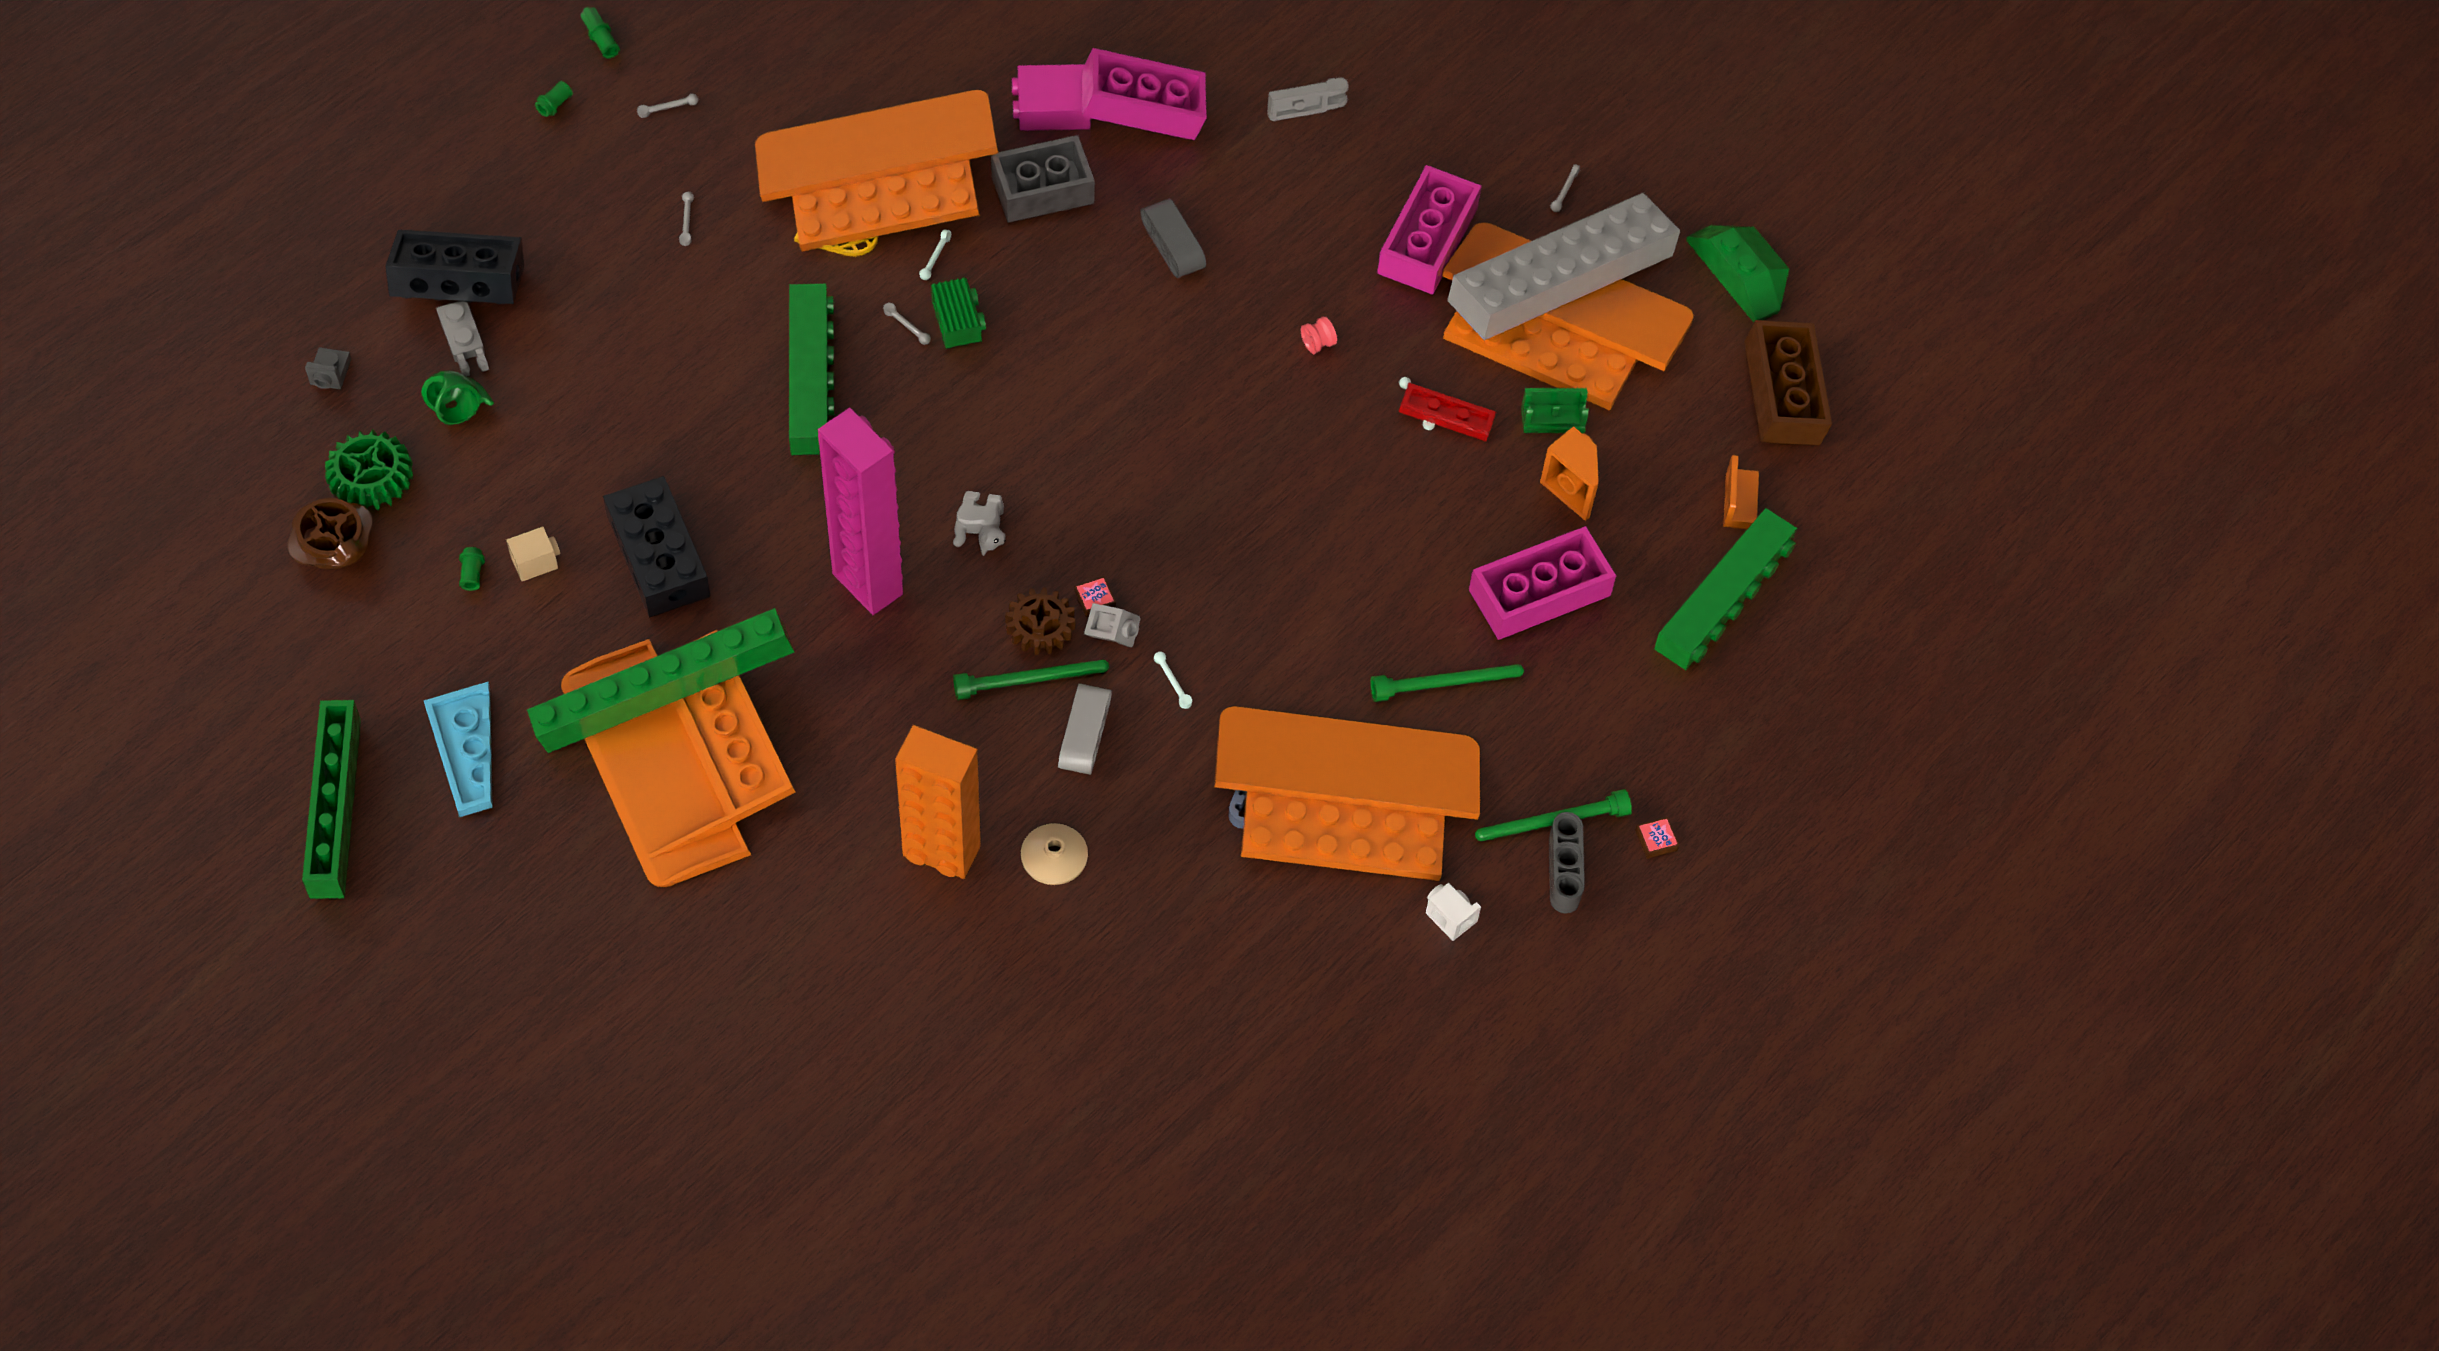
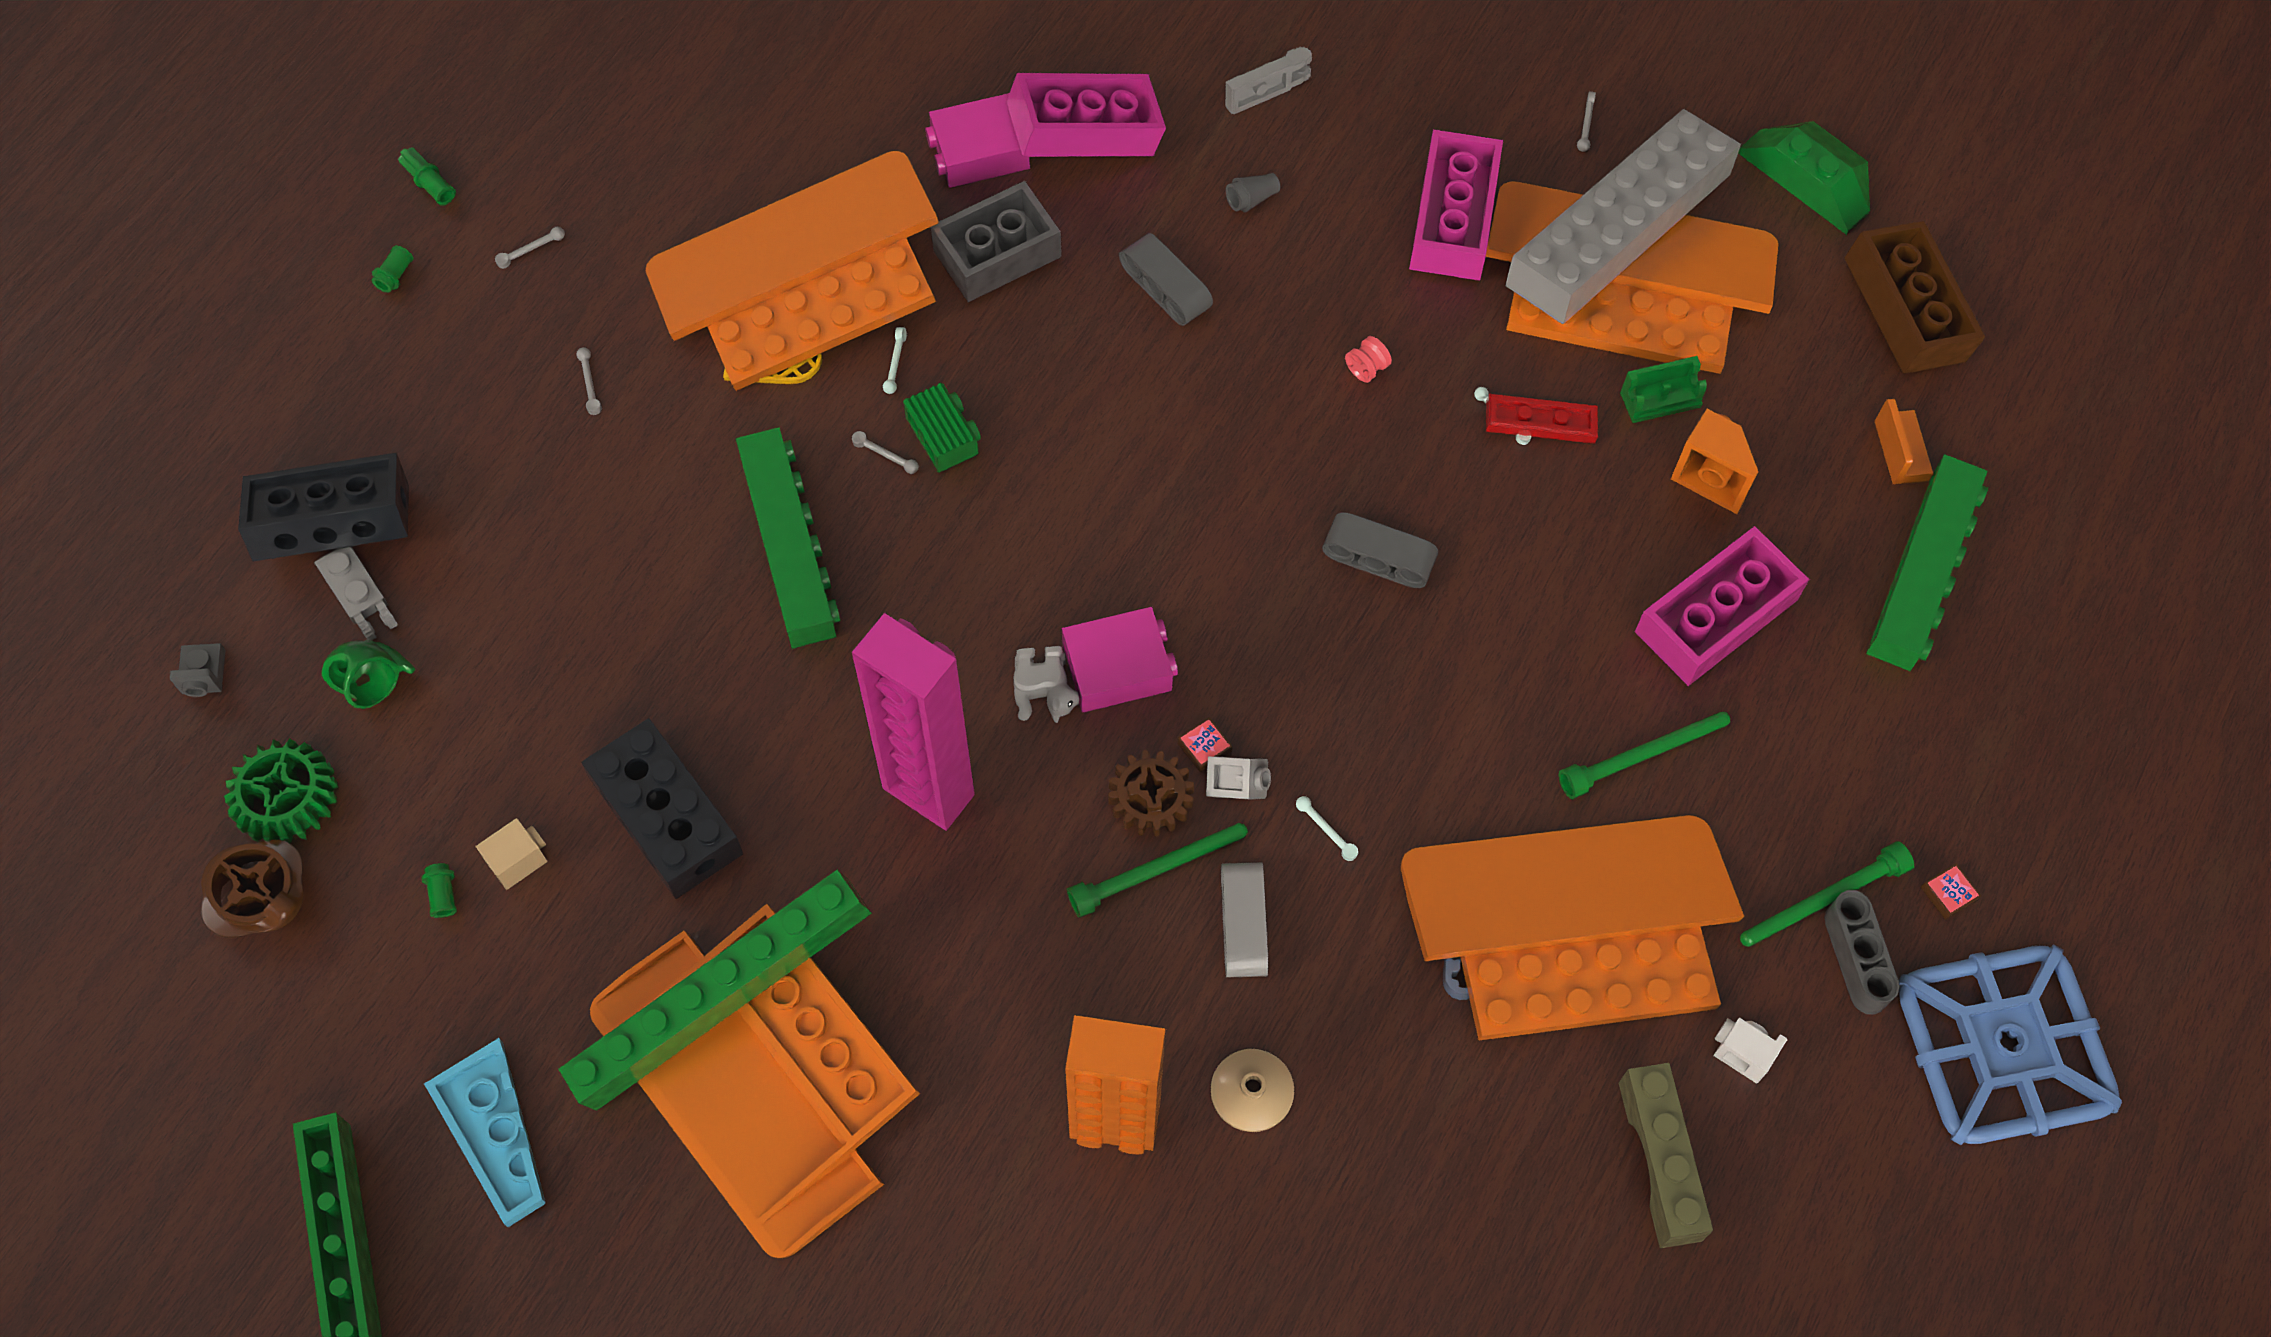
camera: 10 degrees left, 5 degrees up
none -> dark pink brick [1062,607,1178,713]
none -> dark grey cone [1226,173,1280,212]
none -> dark grey beam [1322,513,1438,588]
none -> olive arch [1619,1063,1713,1248]
none -> medium blue plate [1898,944,2122,1145]

